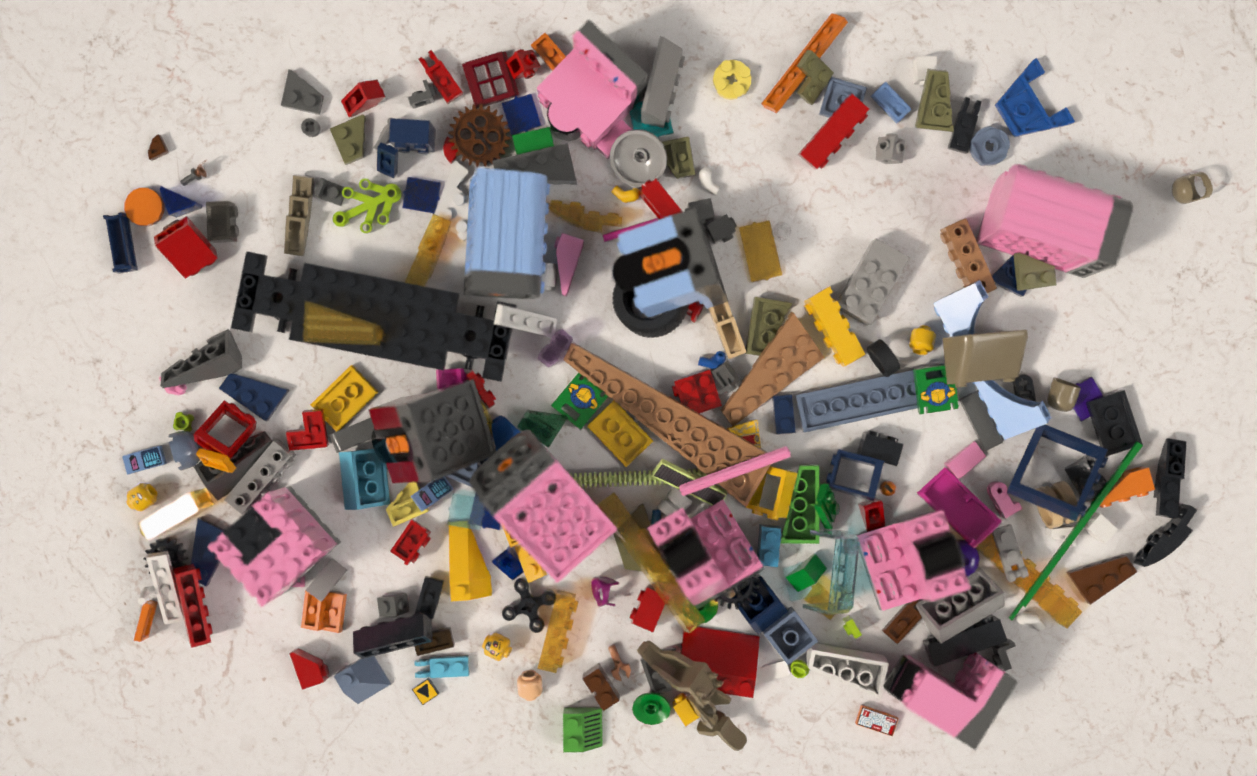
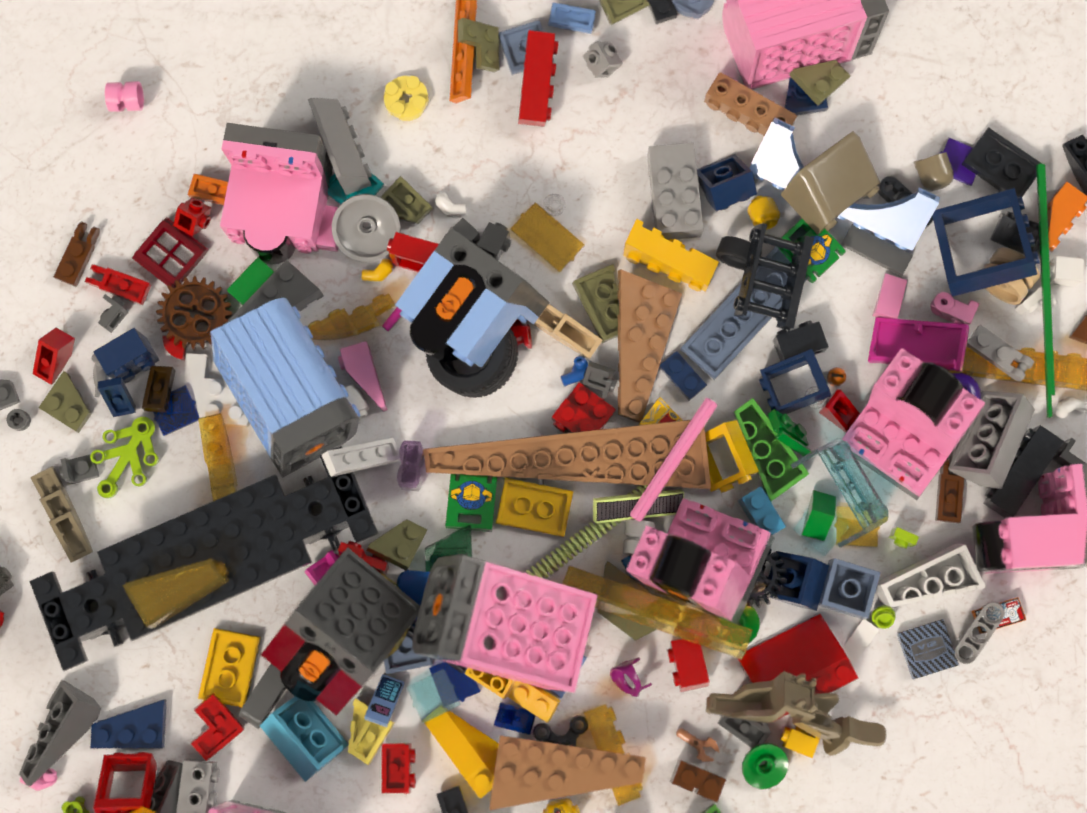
camera: 35 degrees left, 10 degrees down
clear blue piece [501,94,541,135] -> none
none -> reddish brown hinge [53,222,100,287]
none -> dark brown plate [141,366,176,413]
none -> olive wing [366,519,428,571]
none -> medium nougat wing [489,735,646,811]
none -> dark blue slope [697,154,757,211]
none -> black fence [733,223,814,329]
none -> tile [896,619,959,679]
none -> light grey beam [955,602,1005,664]

